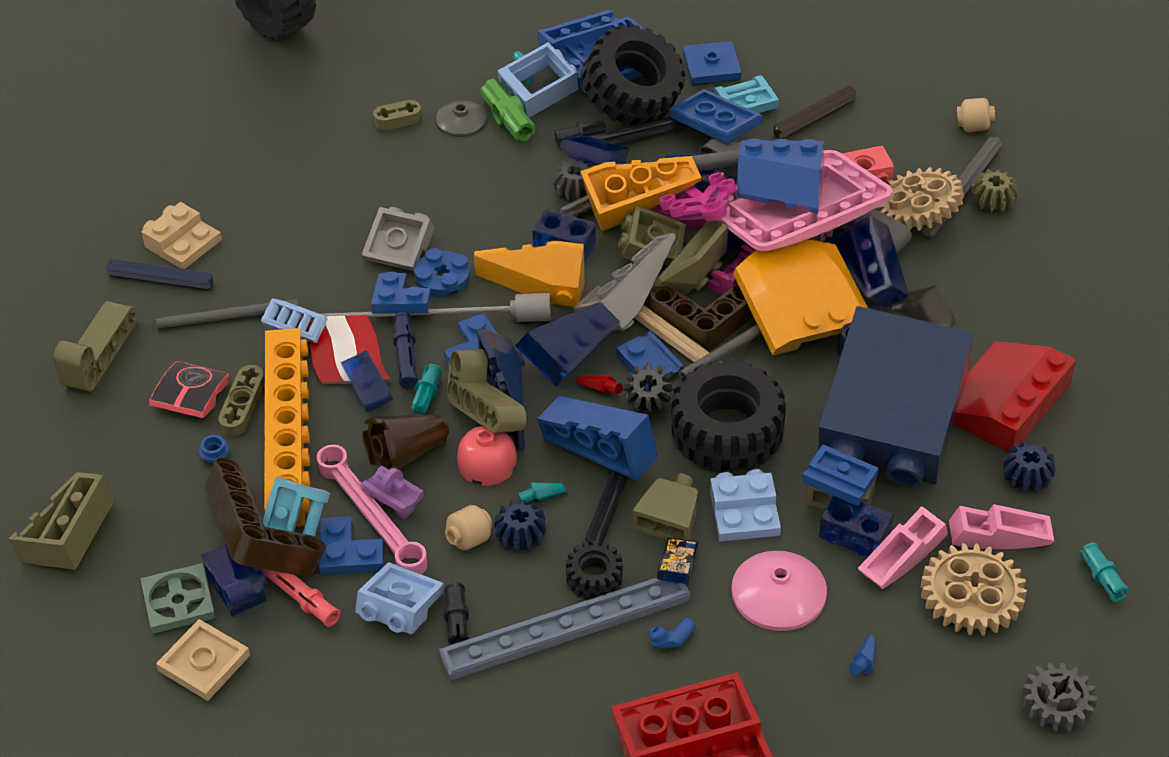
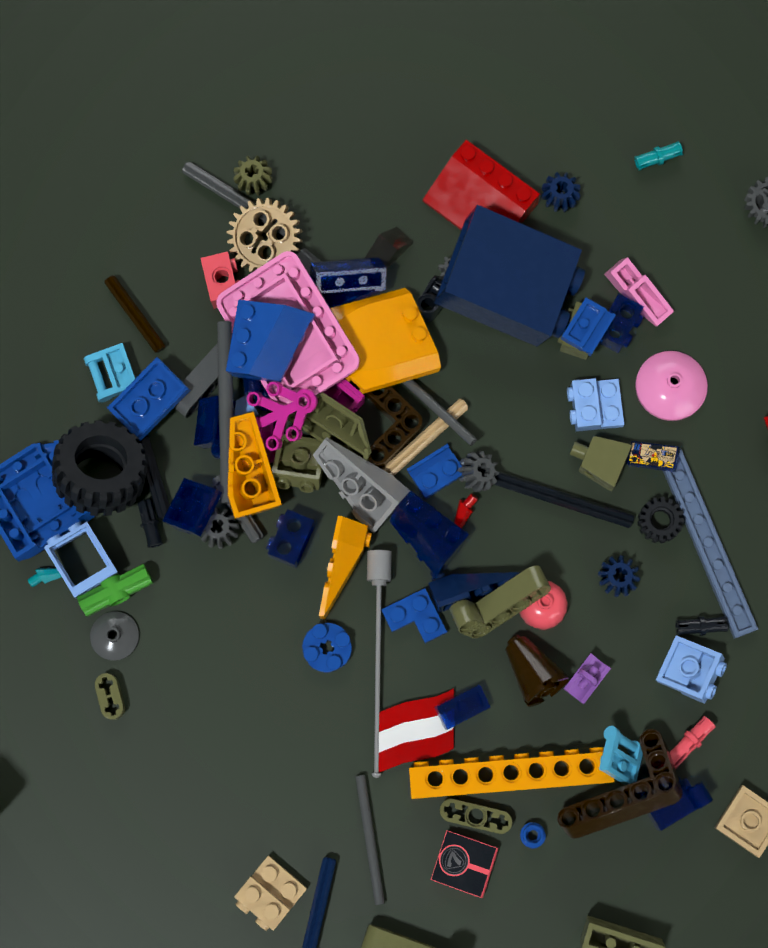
camera: 85 degrees left, 30 degrees up
sand green piece [140,563,216,634] -> none
light blue slope [261,298,328,343] -> none
bright pink piece [317,445,428,575] -> none
blue plate [320,516,384,575] -> none
light grey plate [362,207,435,272] -> none
blue plate [371,272,431,314] -> none
dark blue pin [393,312,418,389] -> none
teal axle [411,364,442,414] -> none
tan head [445,505,492,551] -> none
teal bar [519,483,568,503] -> none
blue wedge [537,396,658,481] -> none
blue arm [649,617,696,649] -> none
black tyre [671,359,786,473] -> none
blue plate [683,41,742,85] -> none
blue bar [849,635,876,676] -> none
tan gear [921,543,1027,636] -> none
bright pink slope [949,504,1054,549] -> none
tan head [957,98,996,133] -> none

